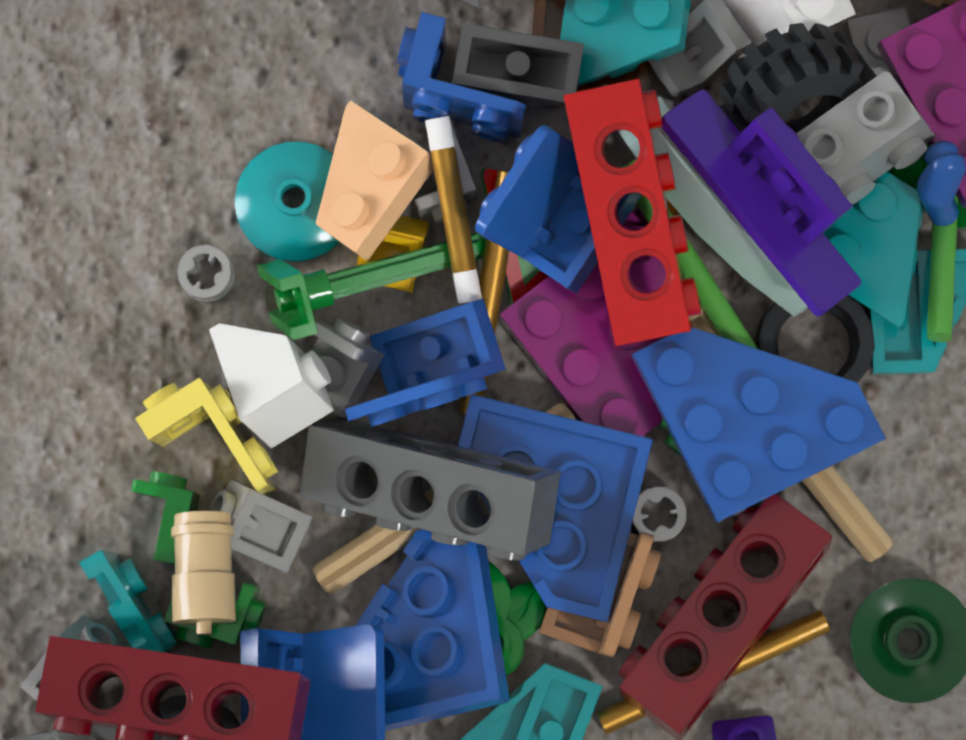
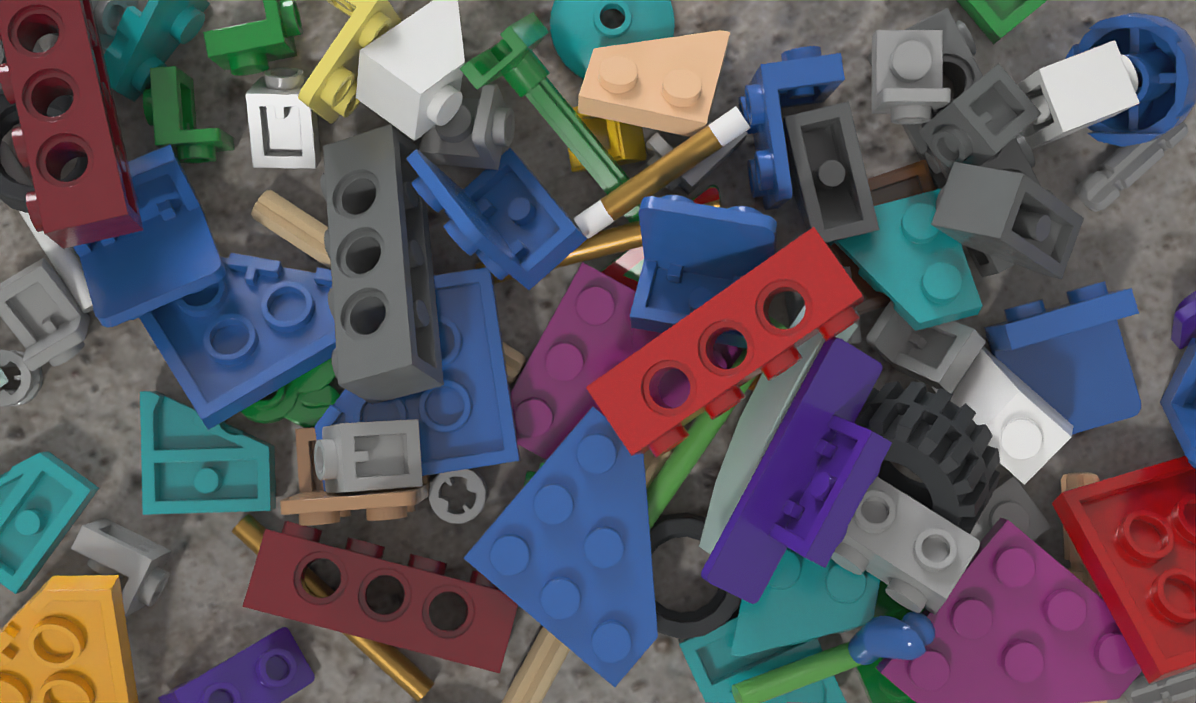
camera: 65 degrees right, 5 degrees up
tan piece [171,511,236,635] -> none
none -> light grey bracket [314,419,423,493]

